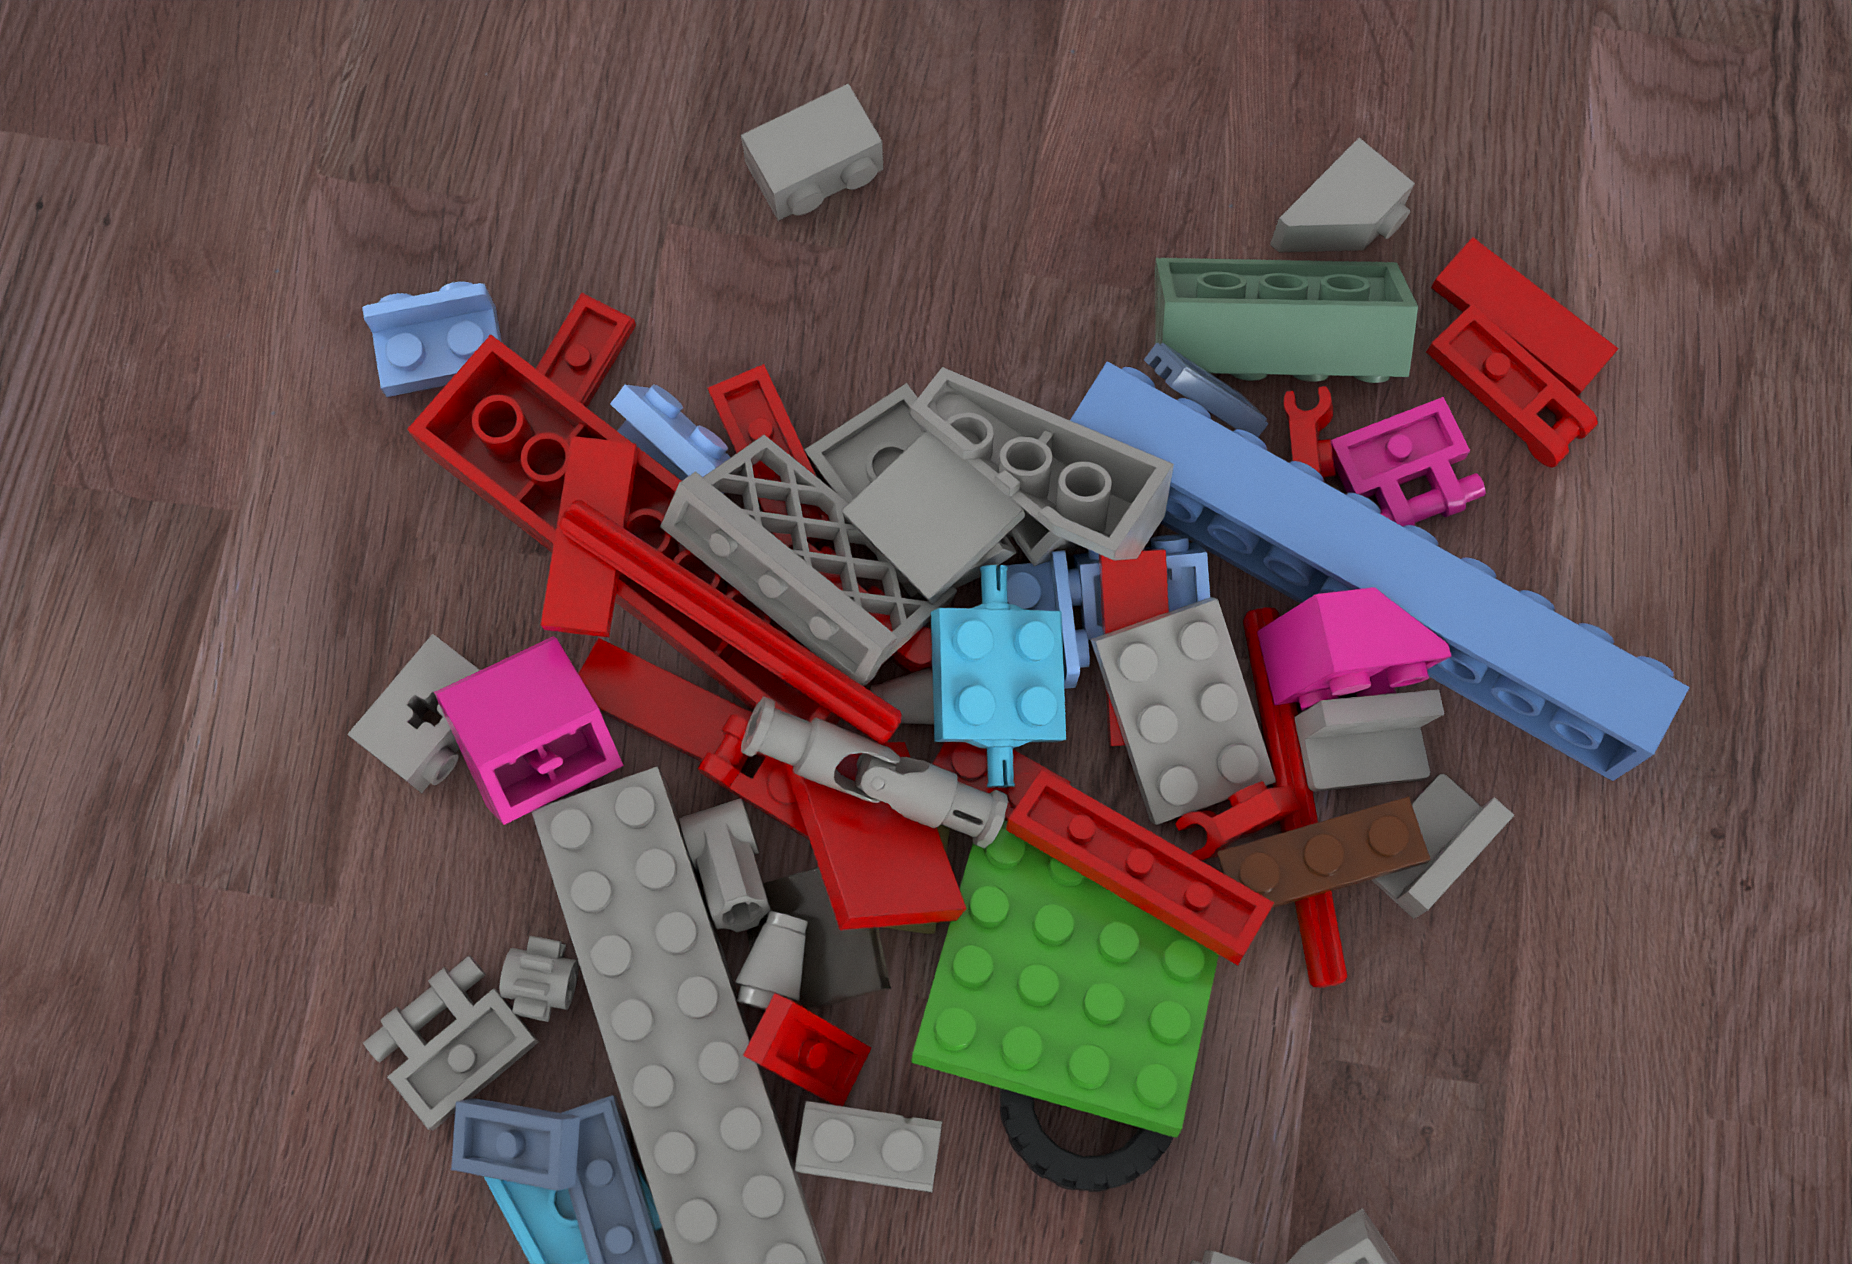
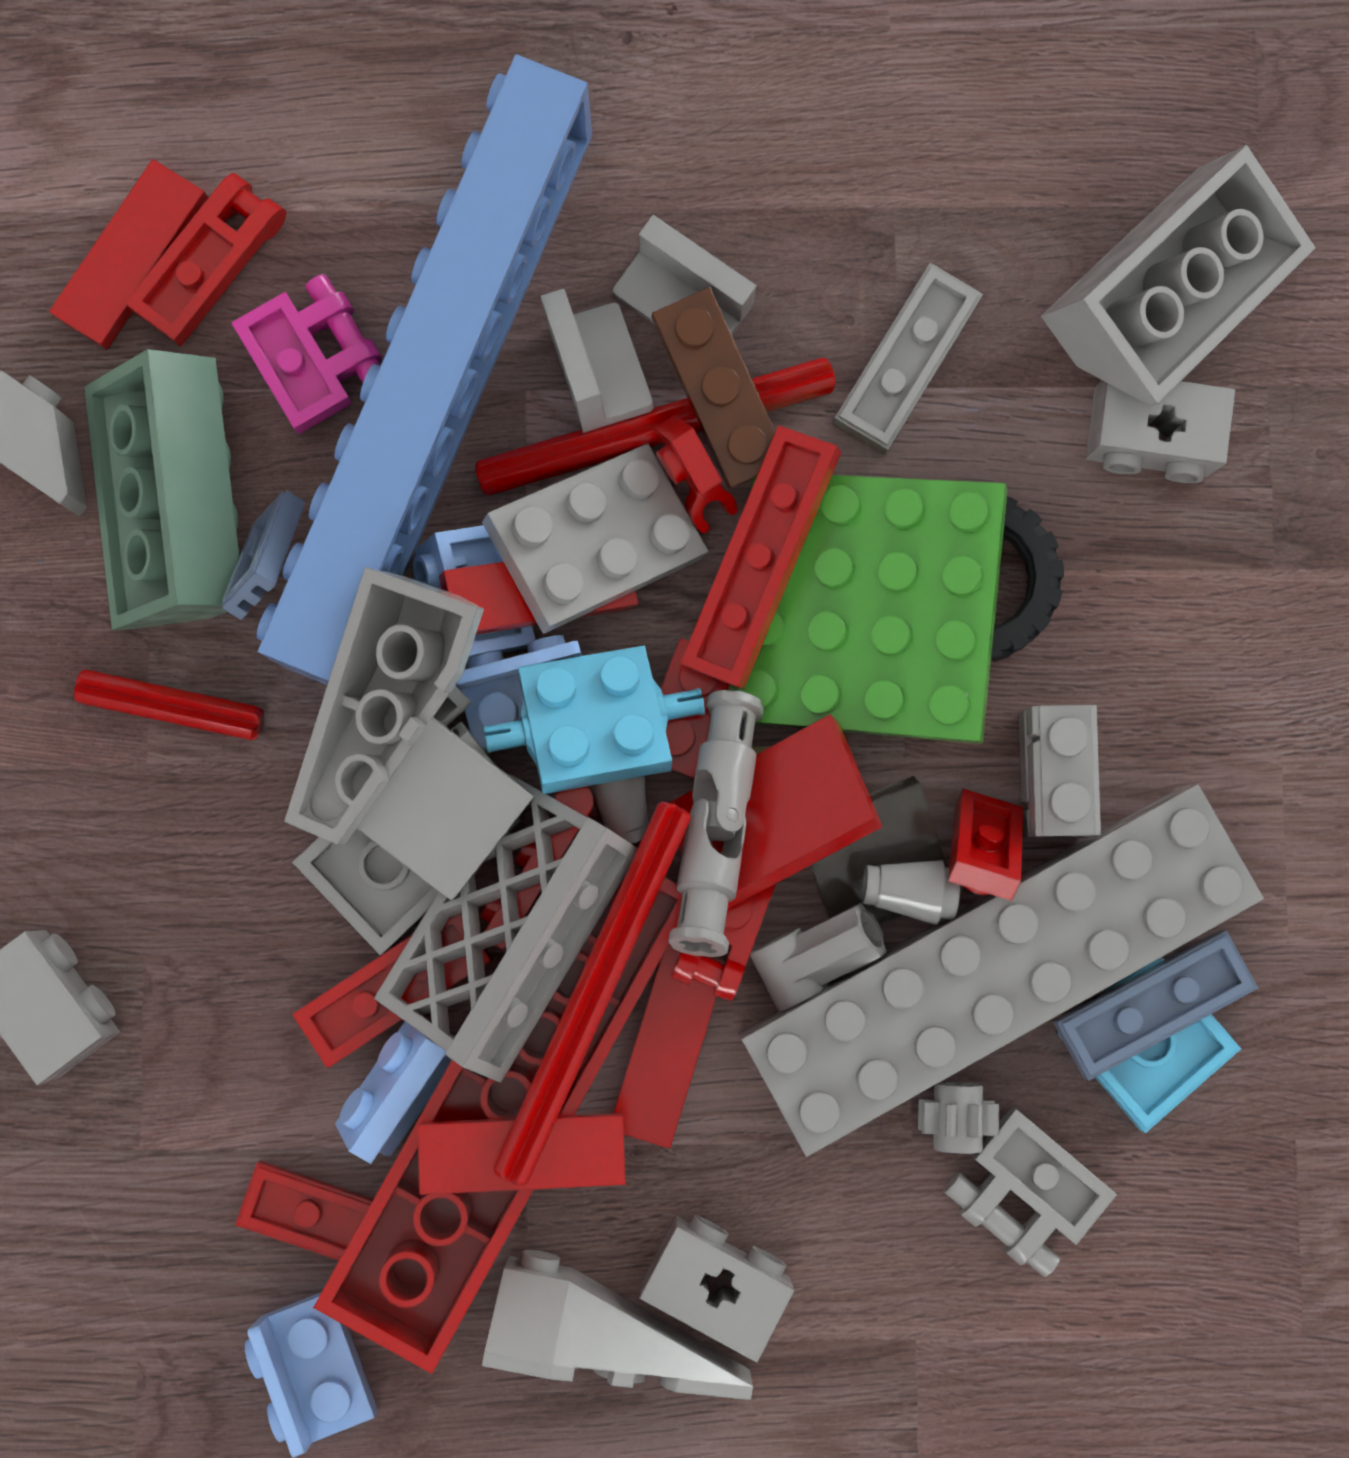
camera: 105 degrees left, 10 degrees up
dark pink slope [434,636,624,825] -> none
sand blue plate [451,1098,580,1191] -> none
dark pink slope [1257,587,1452,711] -> none
red plate [1283,386,1335,479] -> none
none -> red axle [74,669,264,740]
none -> light grey wedge [482,1250,753,1400]
none -> light grey tile [833,263,983,455]

